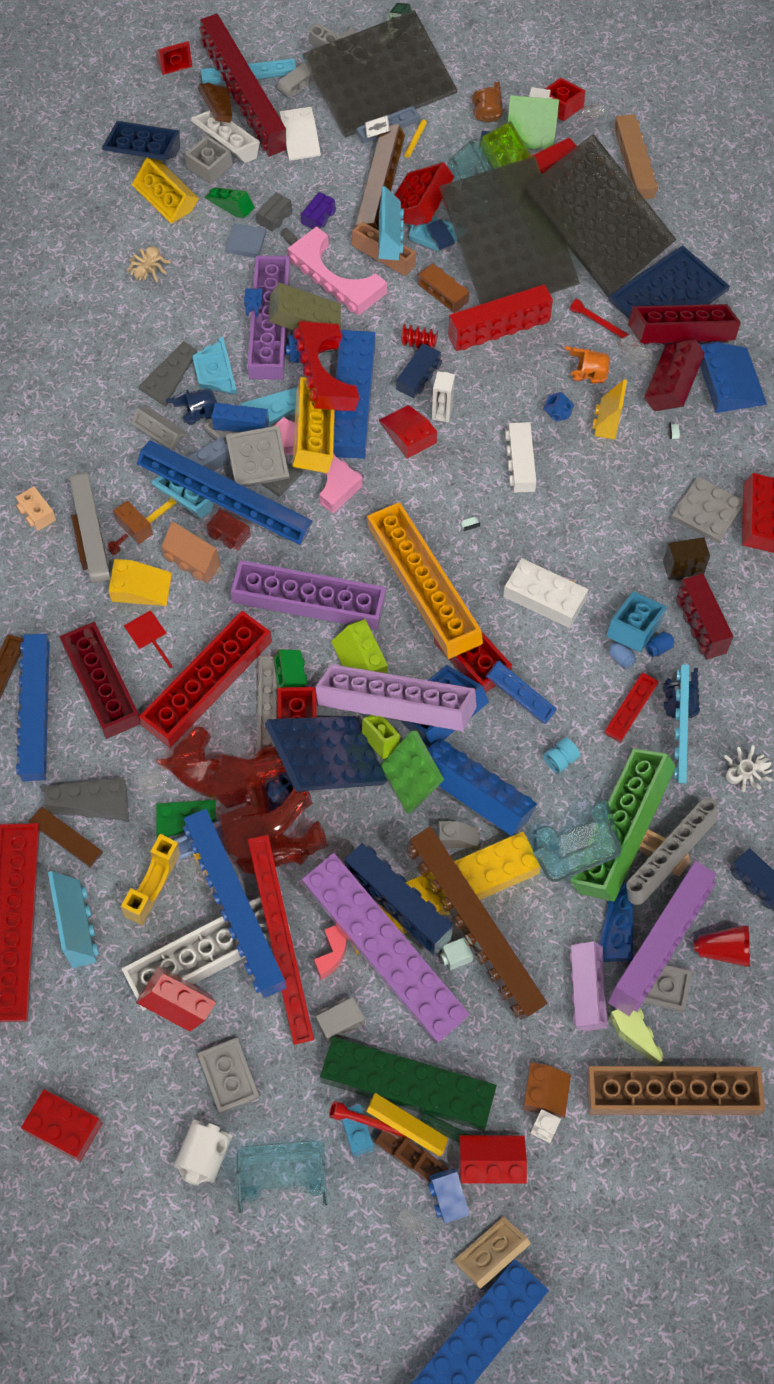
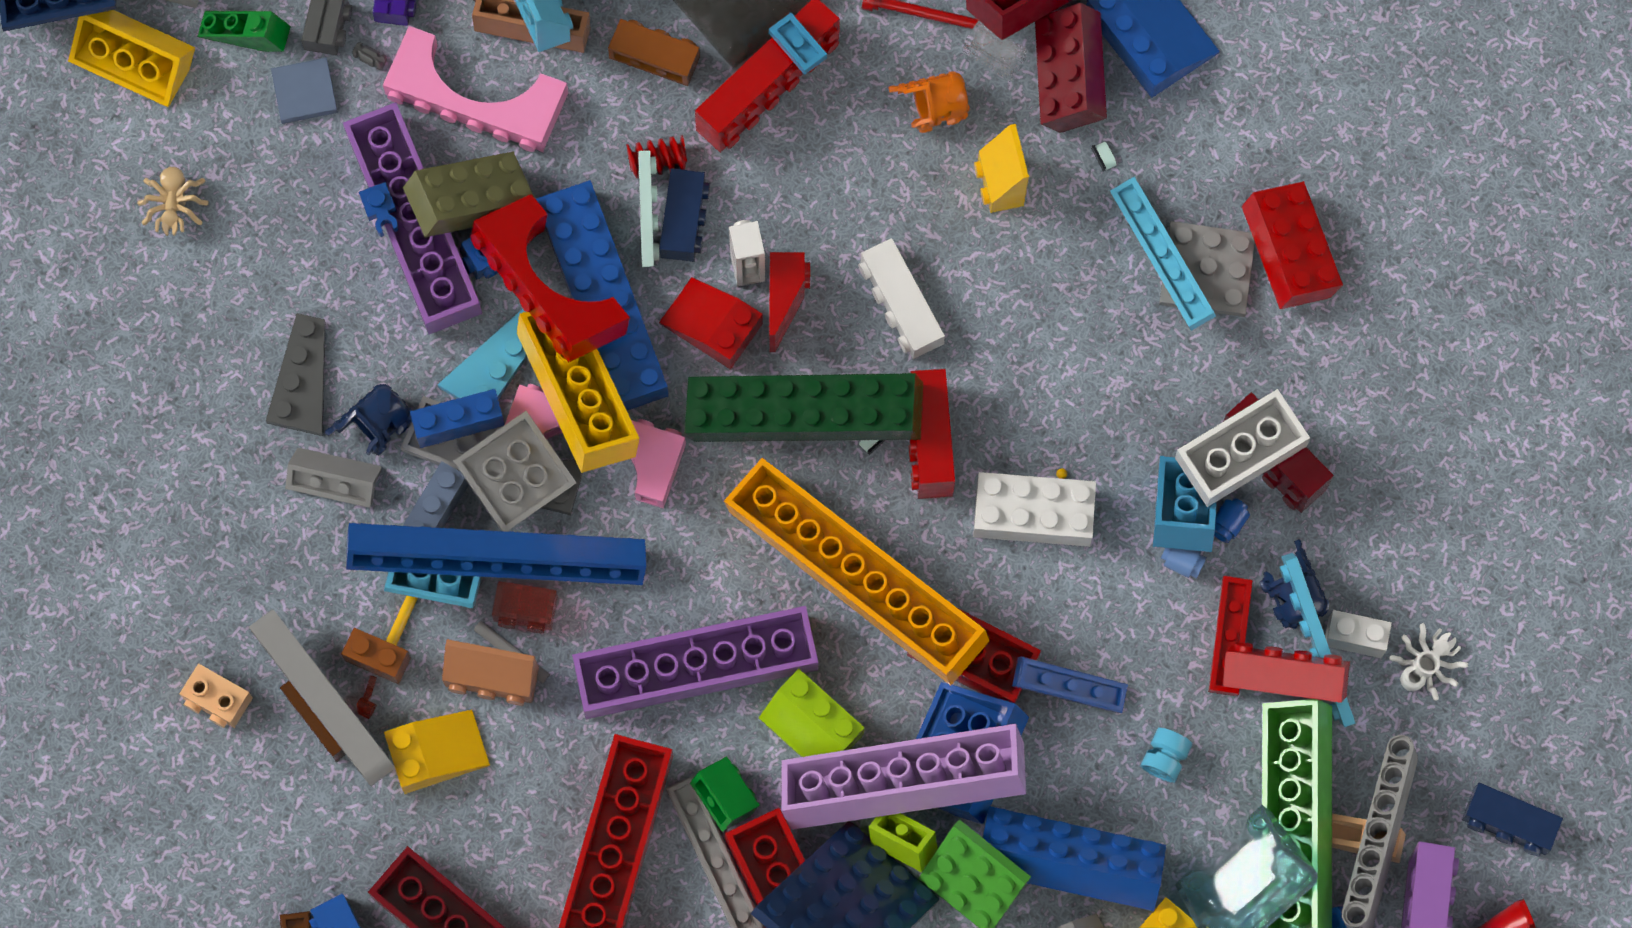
camera: 25 degrees left, 10 degrees up
red piece [124,610,173,668] -> none
medium azure wing [192,337,237,394] -> none
blue brick [543,392,574,422] -> none
dark brown brick [663,537,710,581] -> none
none -> light aqua plate [638,151,659,267]
none -> dark green brick [684,373,923,442]
none -> dark azure plate [769,13,827,75]
none -> red slope [769,252,810,352]
none -> red brick [908,369,955,499]
none -> medium azure plate [1110,176,1216,331]
none -> white brick [1175,389,1310,507]
none -> brick [1223,642,1350,703]
none -> white brick [1325,610,1392,658]

